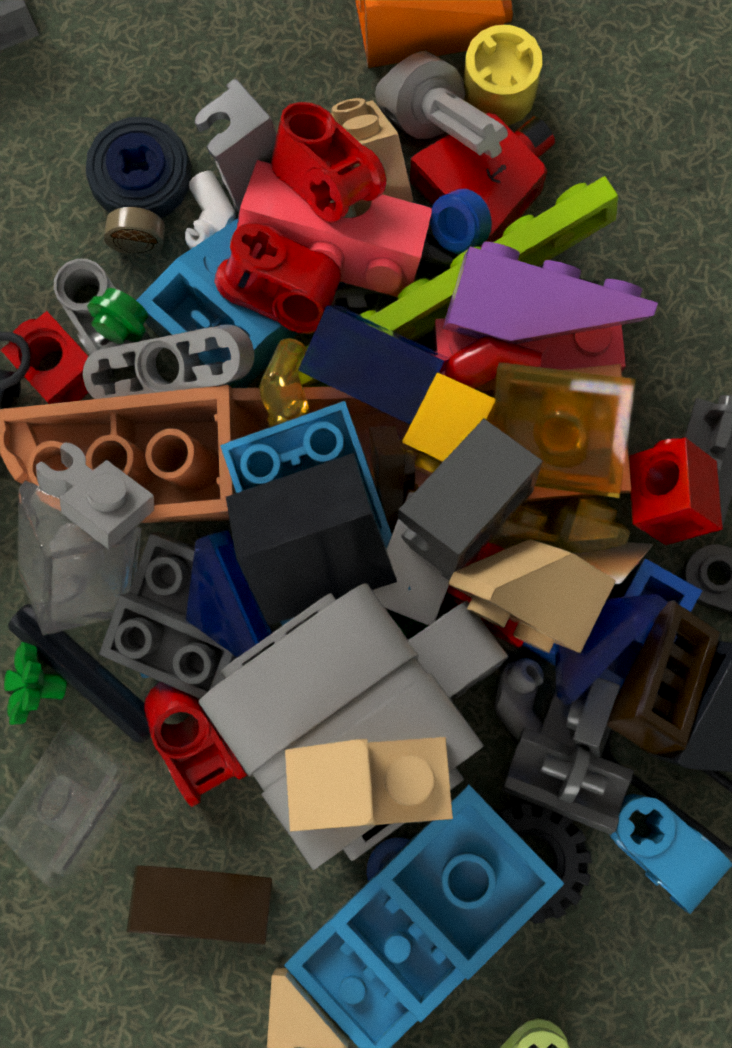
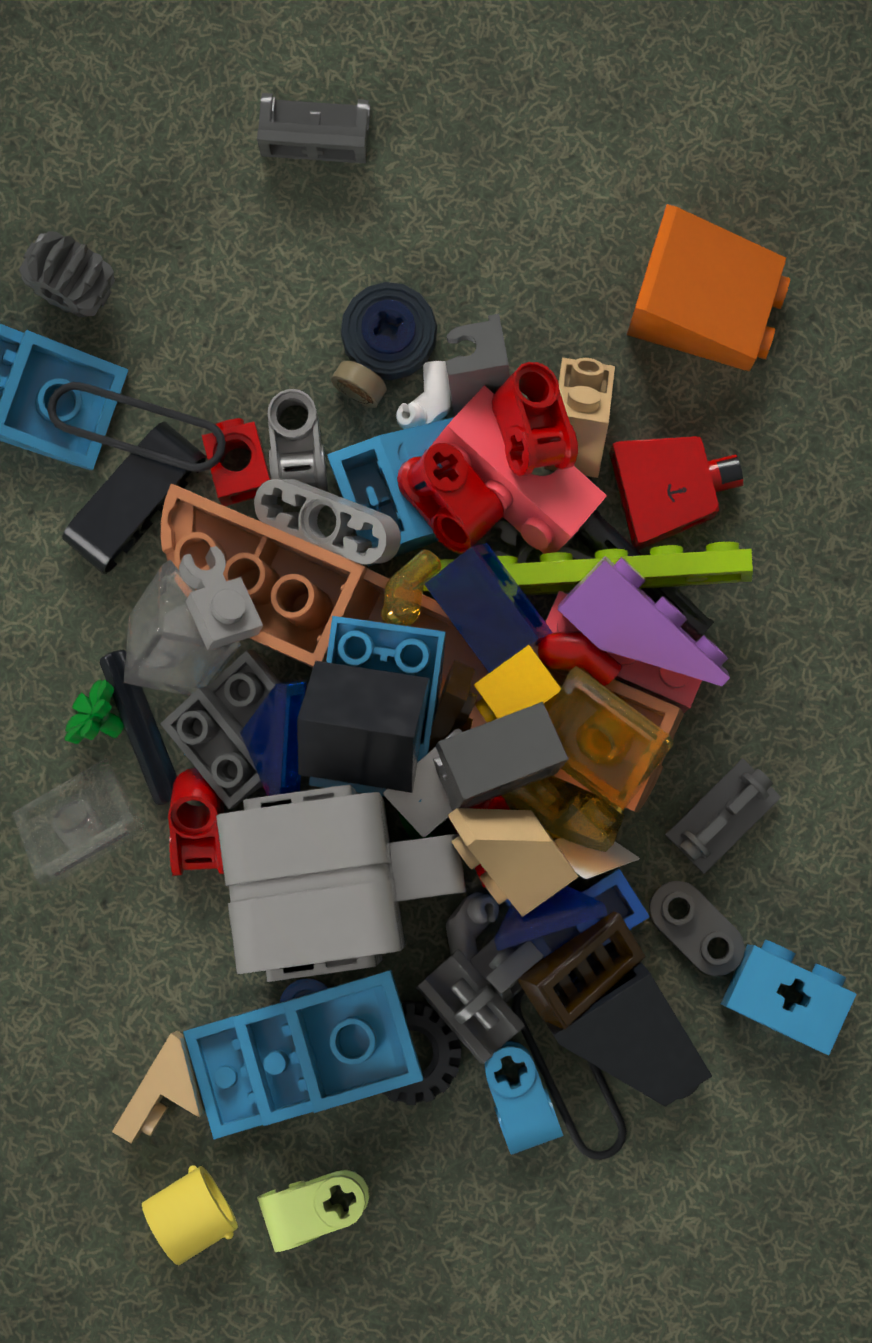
camera: 25 degrees right, 5 degrees up
green plate [87,288,149,344] -> none
dark brown slope [126,865,272,945] -> none
tan slope [285,737,453,832] -> none
light grey piece [375,50,508,158] -> none
blue tile [430,189,492,254] -> none
light yellow piece [463,25,543,126] -> none
red brick [629,437,723,545] -> none

